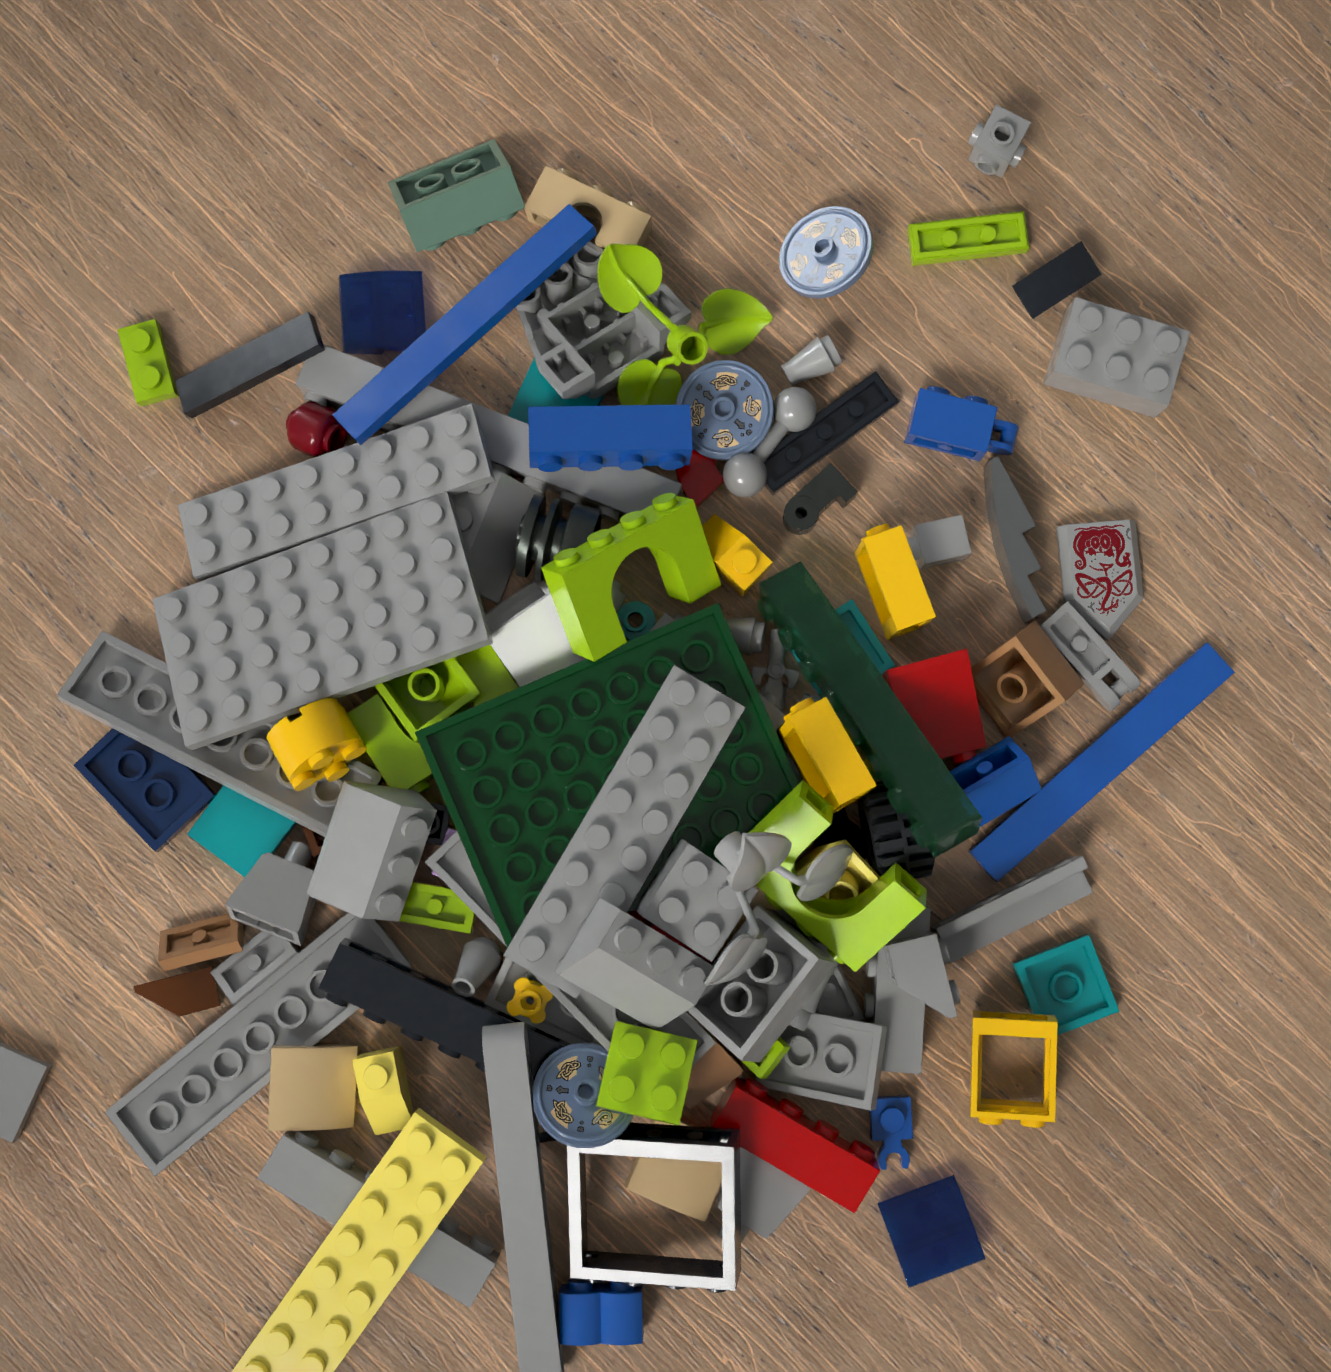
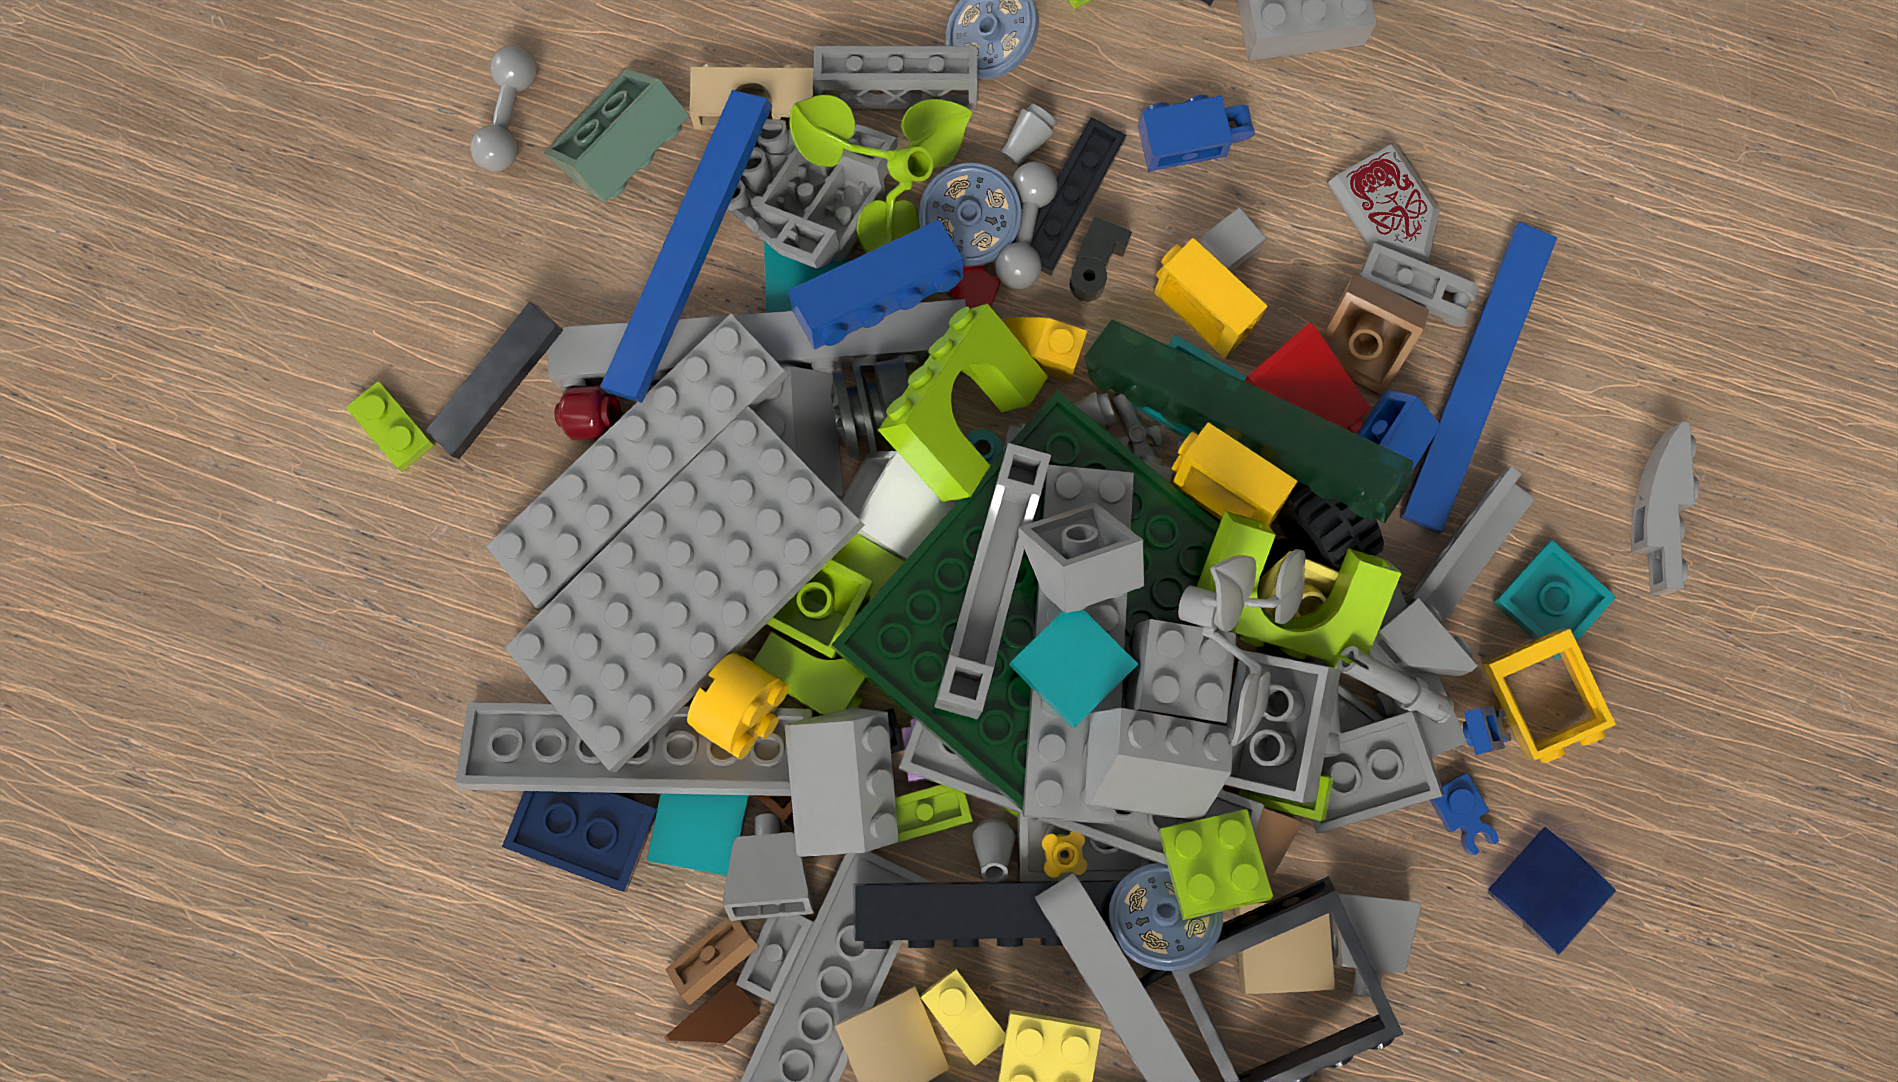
camera: 30 degrees left, 5 degrees down
clear blue slope [338,271,426,355] -> none
red brick [711,1077,880,1213] -> none
dark grey slope [983,456,1046,623] -> none
none -> light grey piece [470,45,537,172]
none -> light grey fence [813,46,977,109]
none -> light grey arch [934,443,1051,719]
none -> teal tile [1009,609,1138,729]
none -> light grey slope [1018,502,1144,613]
none -> light grey pin [1338,646,1454,723]
none -> blue plate [1463,706,1512,755]
none -> light grey slope [1631,422,1699,595]

